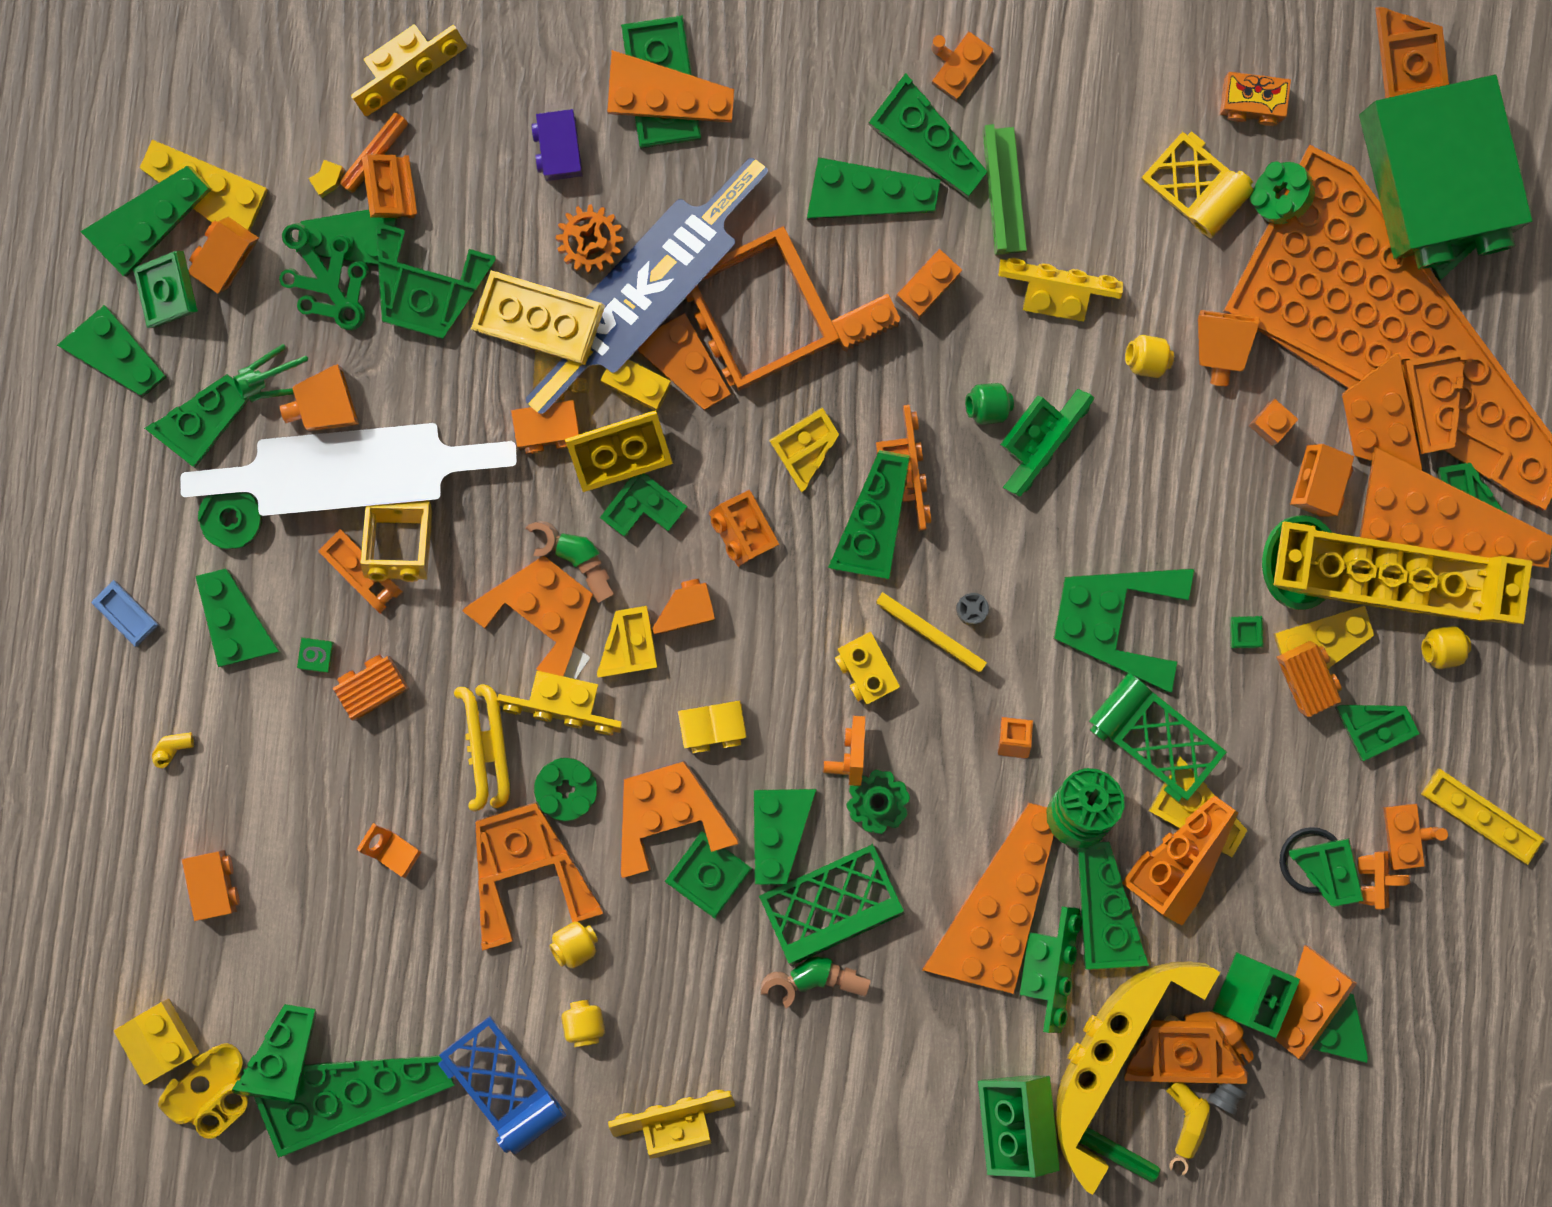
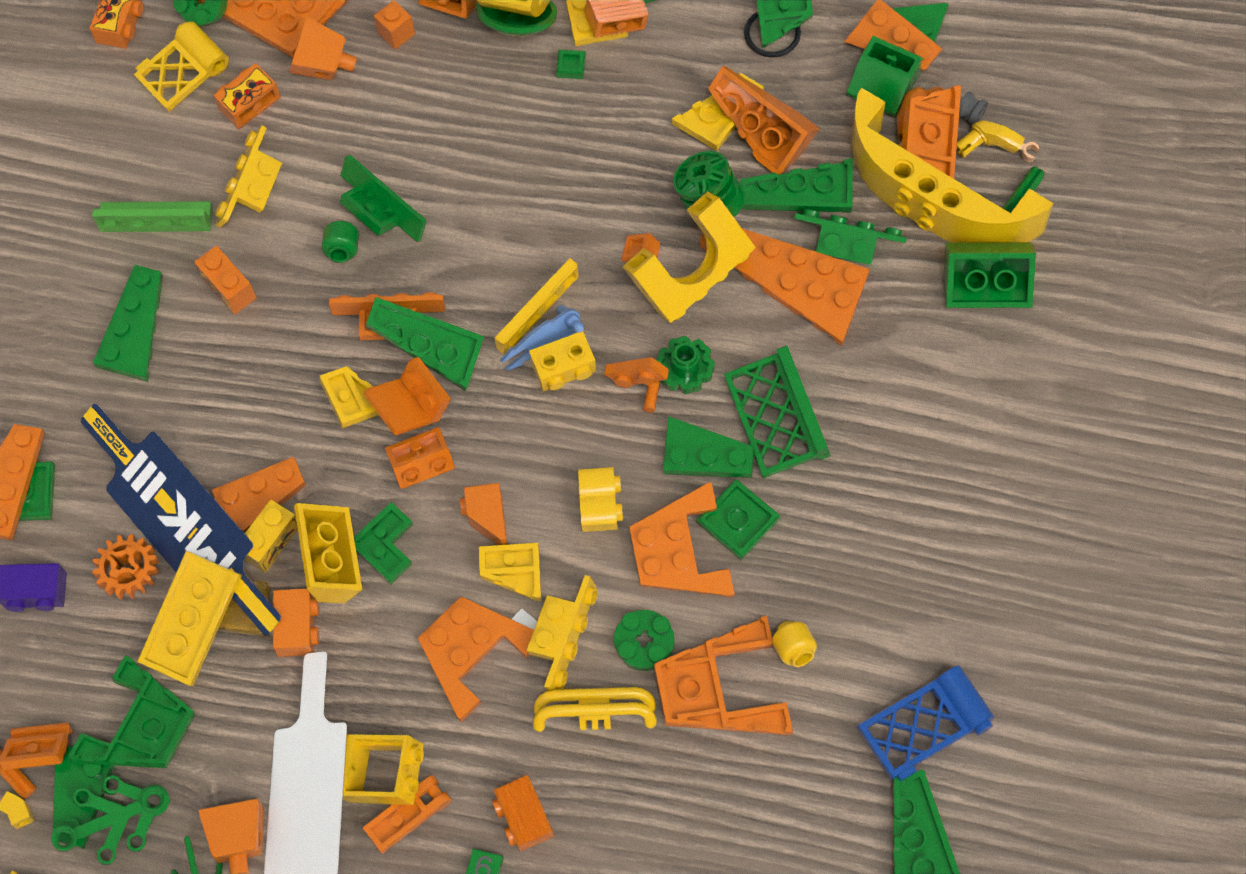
camera: 80 degrees left, 20 degrees down
orange bracket [357,823,421,878] -> none
piece [525,521,613,603] -> none
yellow head [561,1000,605,1048] -> none
yellow bracket [608,1090,735,1159] -> none
orange window [685,226,839,391] -> none
nougat piece [760,957,871,1009] -> none
orange brick [831,294,900,351] -> none
green wing [868,73,987,198] -> none
orange plate [931,31,994,101] -> none
dark grey wheel [956,593,989,625] -> none
green wing [1053,569,1194,693] -> none
green piece [1089,673,1227,802] -> none
yellow head [1125,335,1174,378] -> none
none -> orange brick [213,63,281,130]
none -> orange bracket [363,357,451,435]
none -> medium blue piece [500,305,584,371]
none -> yellow arch [622,191,756,323]

